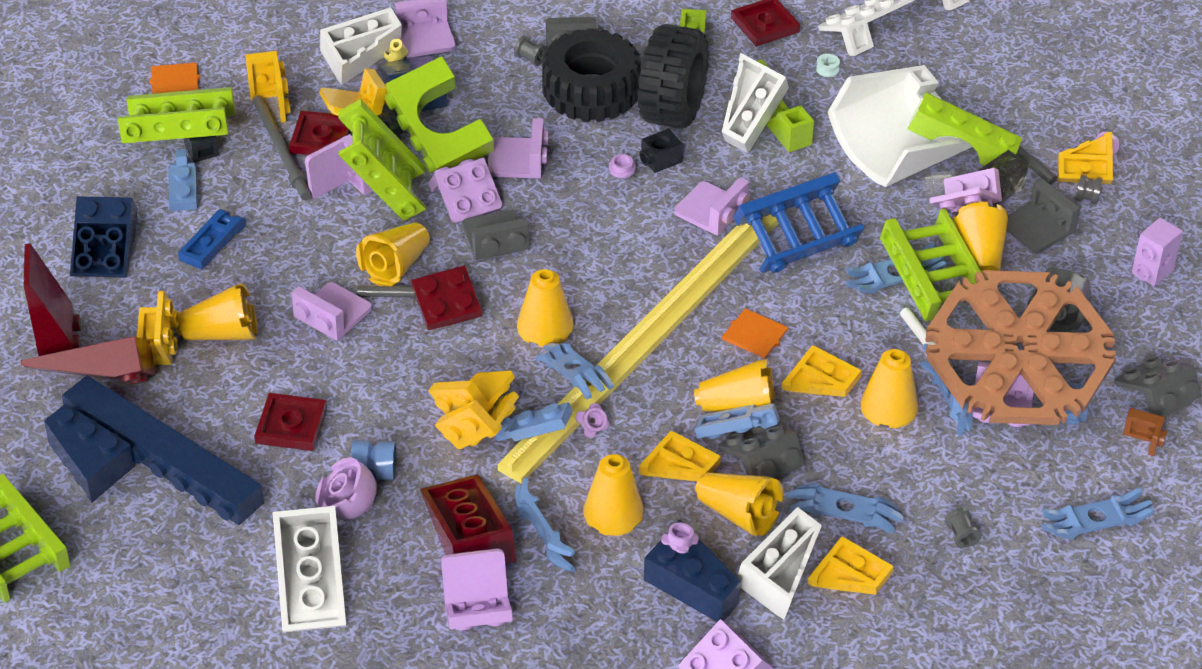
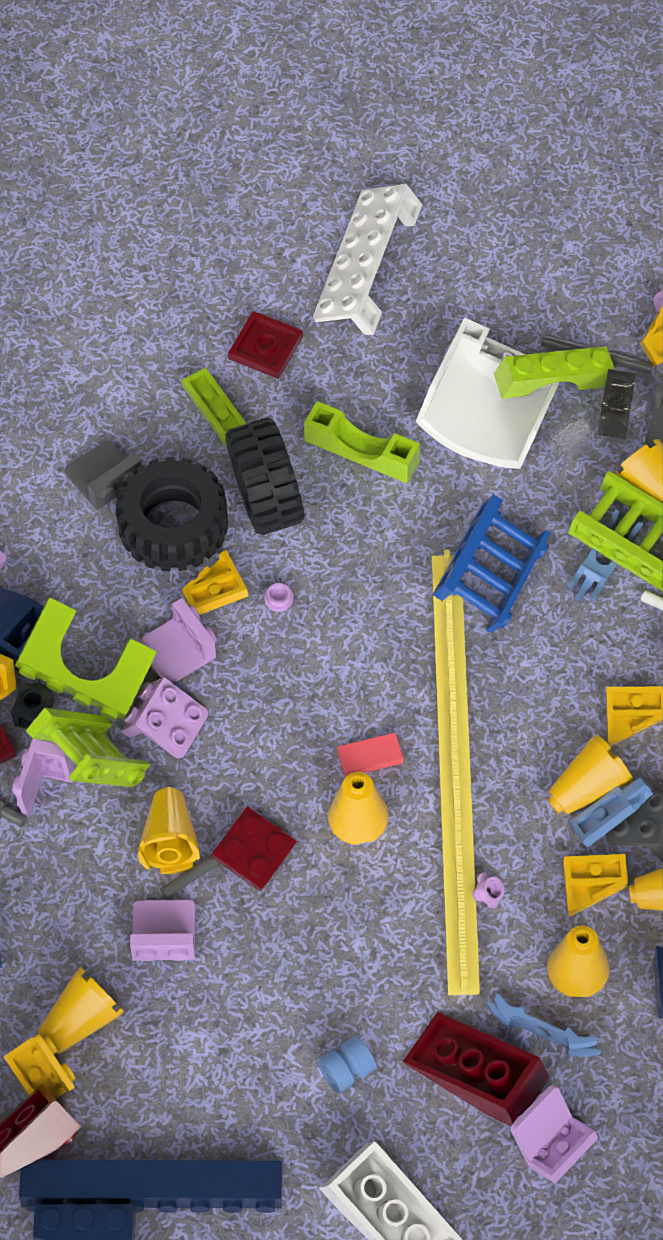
camera: 35 degrees left, 15 degrees up
dark red plate [254,393,327,451] -> none
lavender cylinder [316,457,377,520] -> none
yellow bracket [428,371,515,415] -> none
yellow bracket [435,391,519,449] -> none
dark grey bracket [462,210,529,260] -> none
medium blue hinge [495,402,573,442] -> none
dark grey bush [514,35,547,67] -> none
medium blue piece [535,343,614,400] -> none
black brick [639,128,683,173] -> none
lavender bracket [674,177,750,236] -> none
white wedge [722,53,789,153] -> none
orange piece [722,308,788,358] -> none
light aqua bush [816,54,840,77] -> none
lavender bracket [929,168,1002,215] -> none
none -> yellow wing [182,550,248,615]
none -> coral tile [337,733,403,777]

